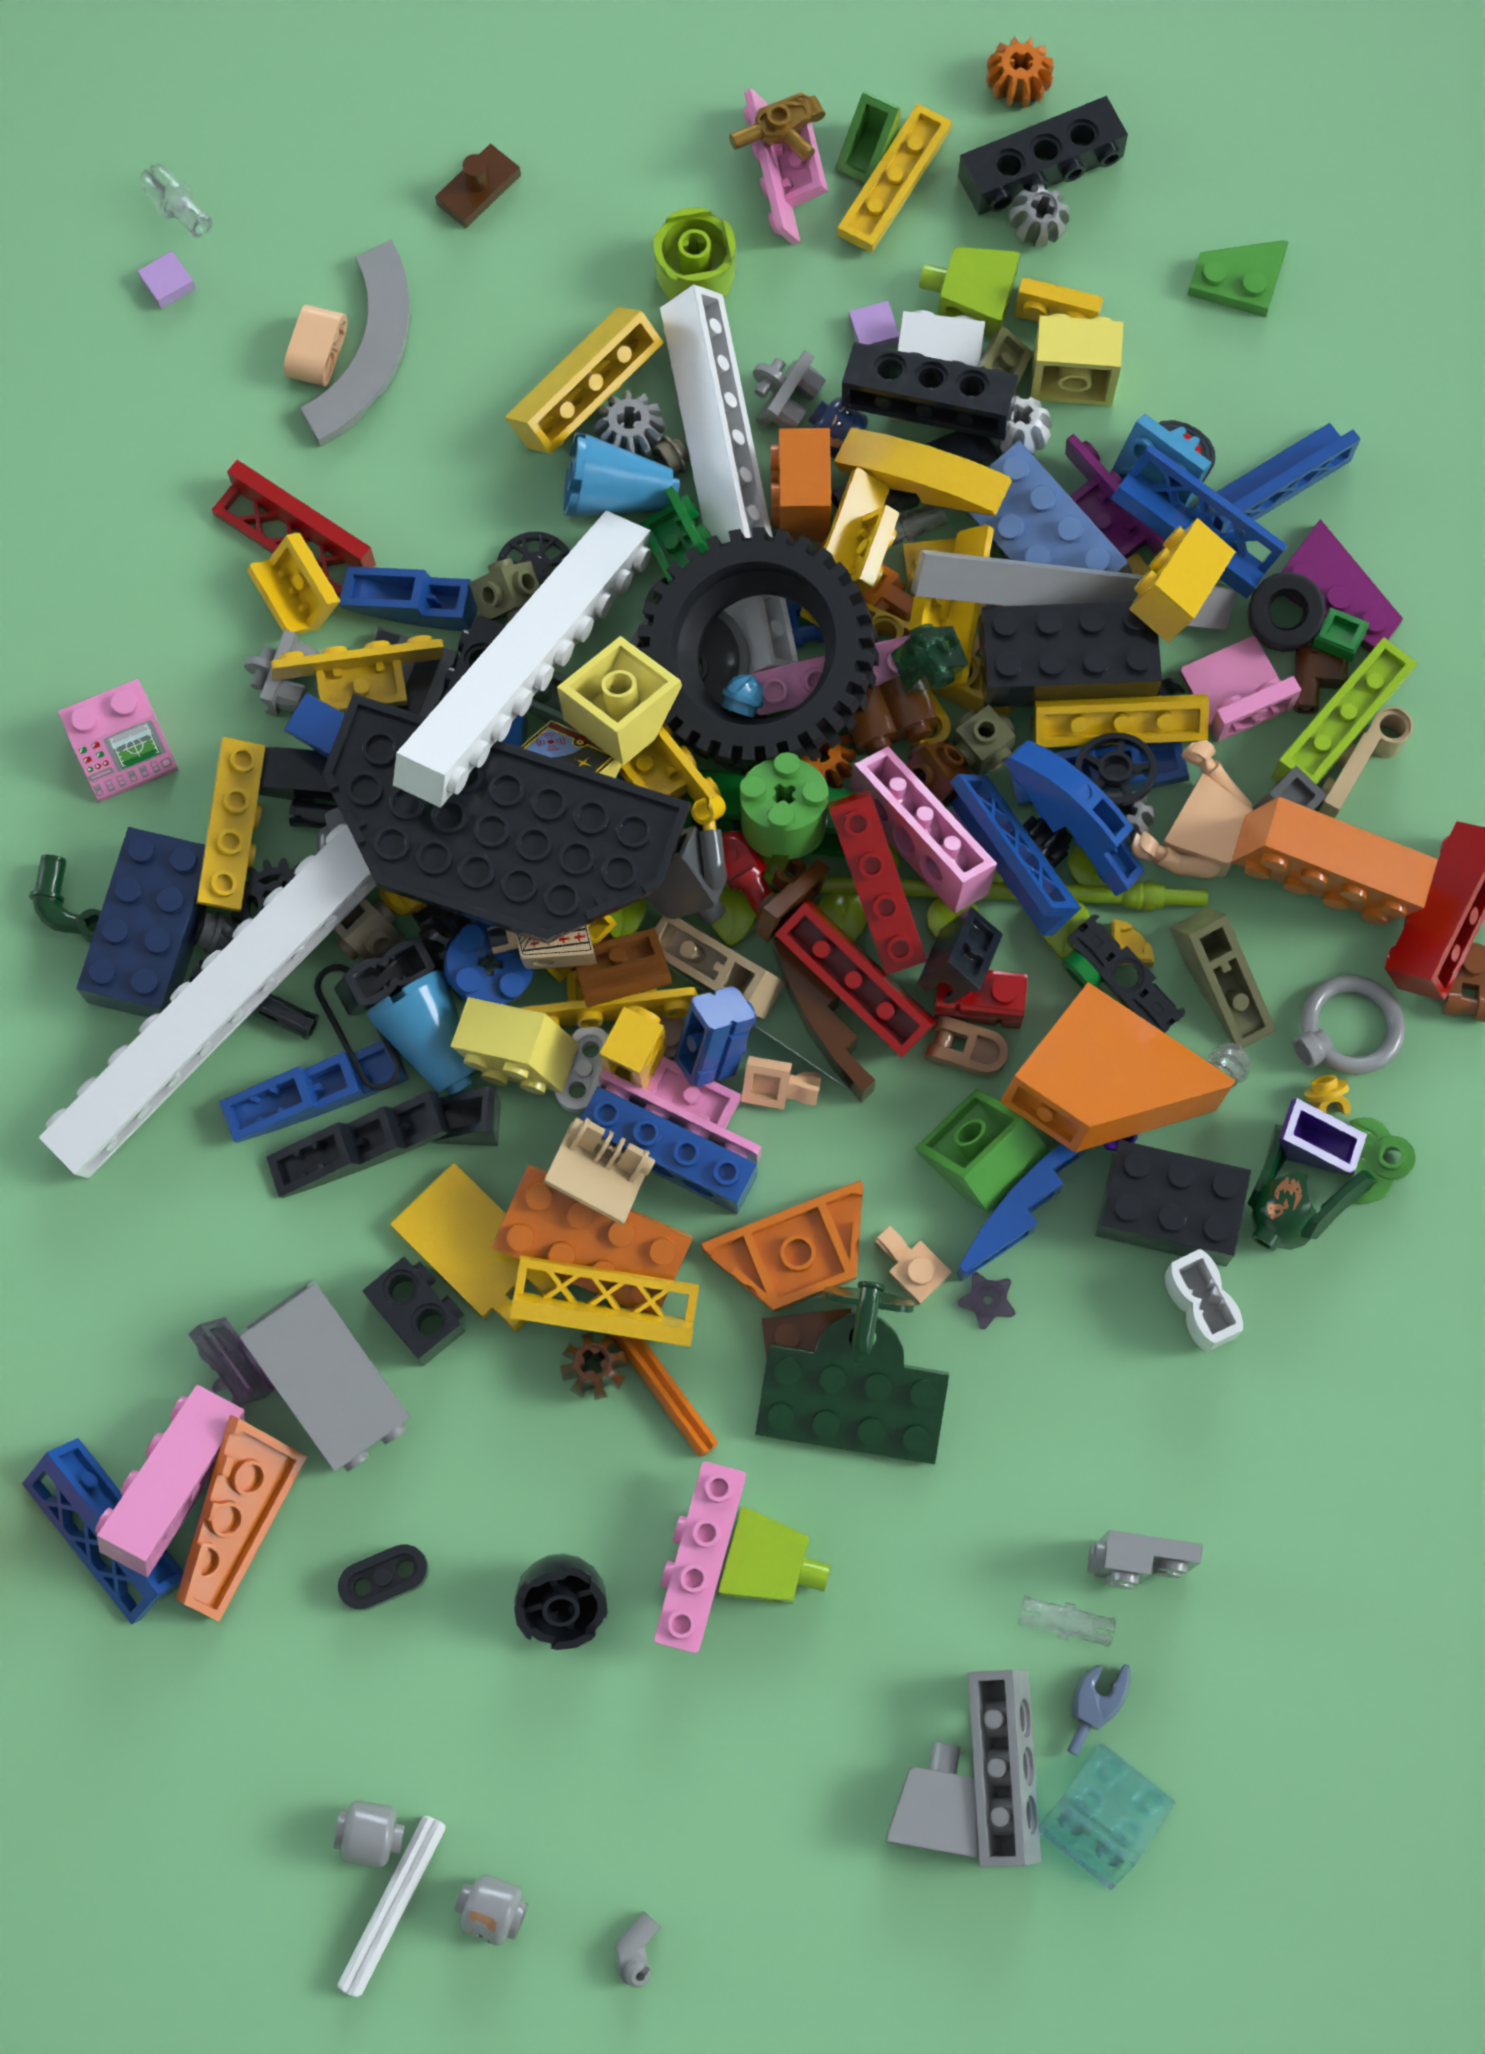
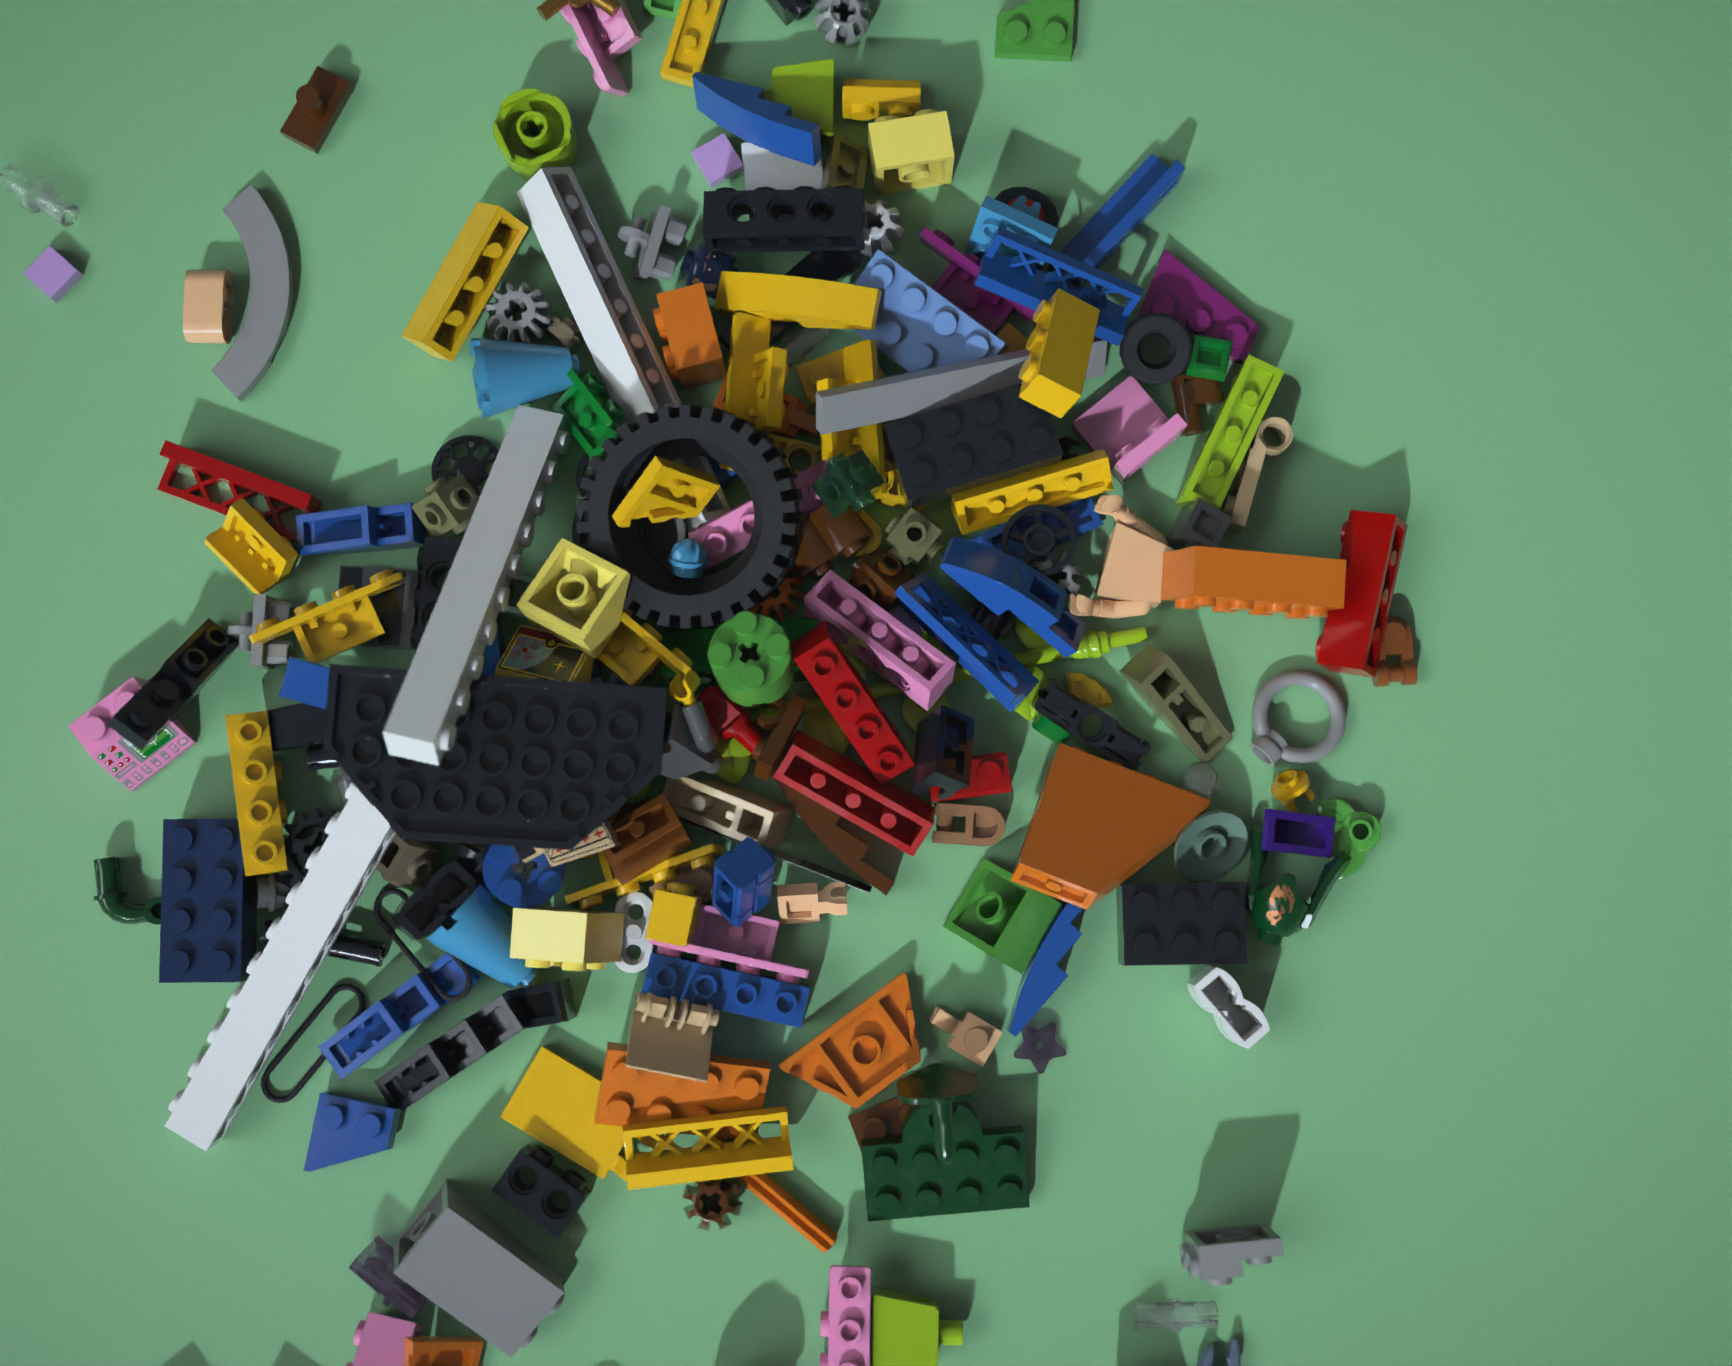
camera: 15 degrees left, 10 degrees up
none -> black slope [107,618,239,751]
none -> black piece [261,984,365,1103]
none -> blue wing [303,1092,401,1172]
none -> yellow wing [612,456,720,528]
none -> blue slope [692,72,822,166]
none -> sand green dish [1174,810,1248,882]

